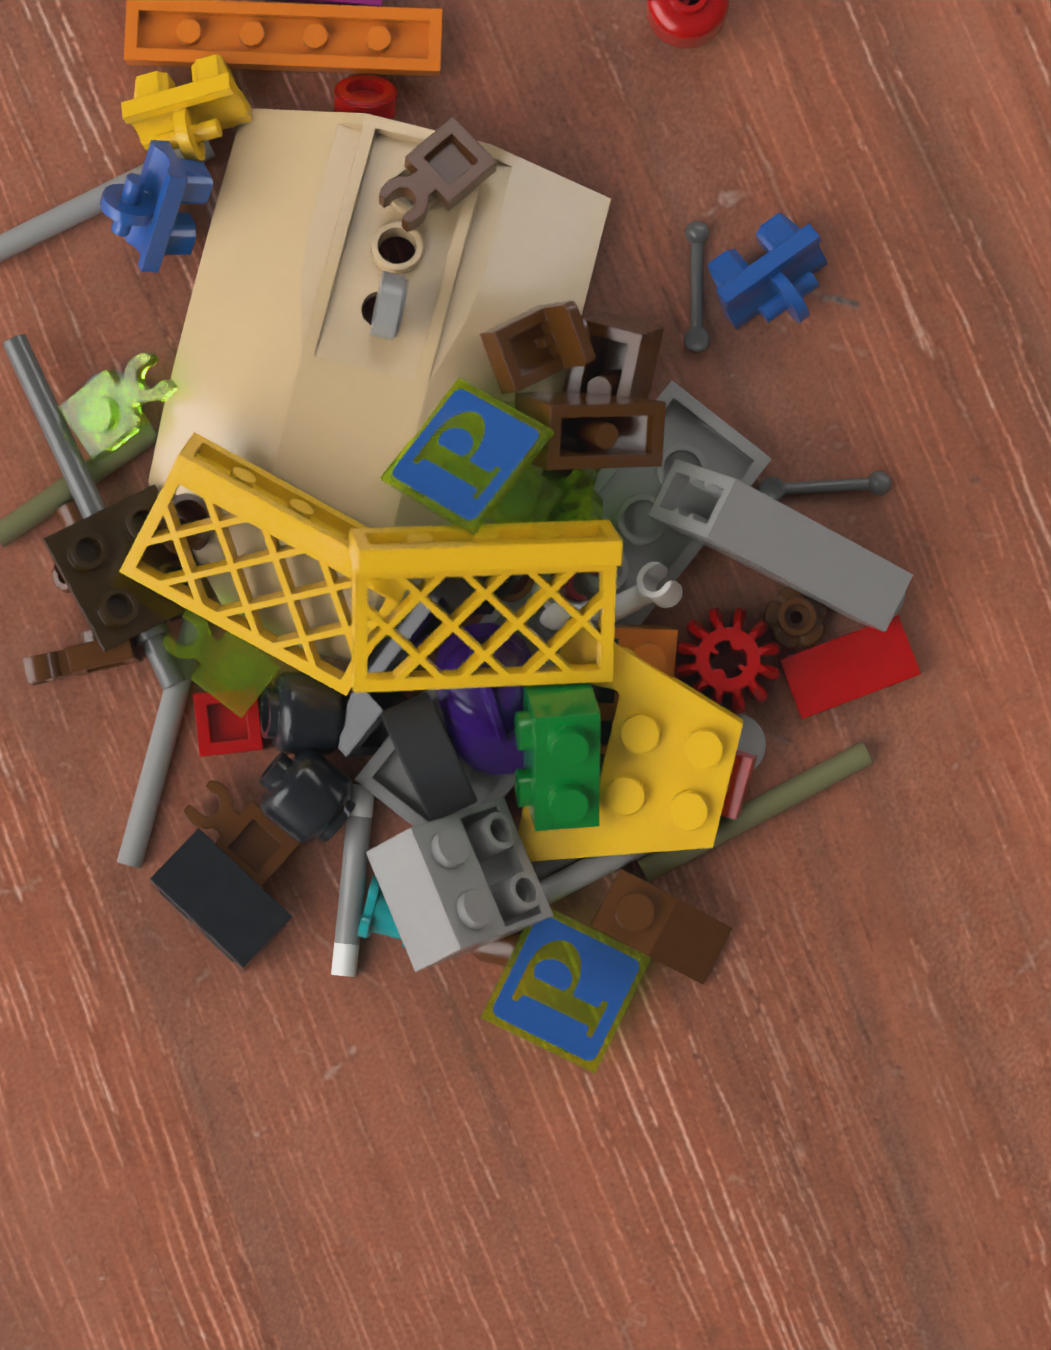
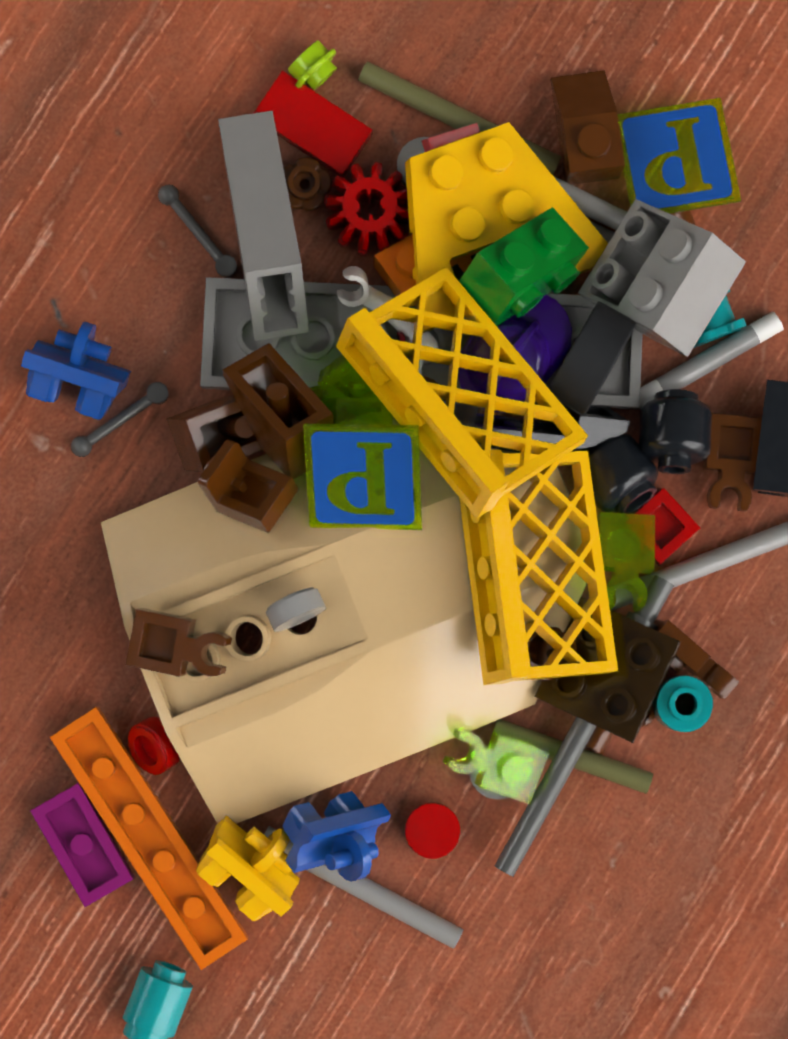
camera: 125 degrees left, 0 degrees up
none -> lime plate [287,40,337,90]
none -> red tile [405,802,460,859]
none -> teal brick [653,676,713,732]

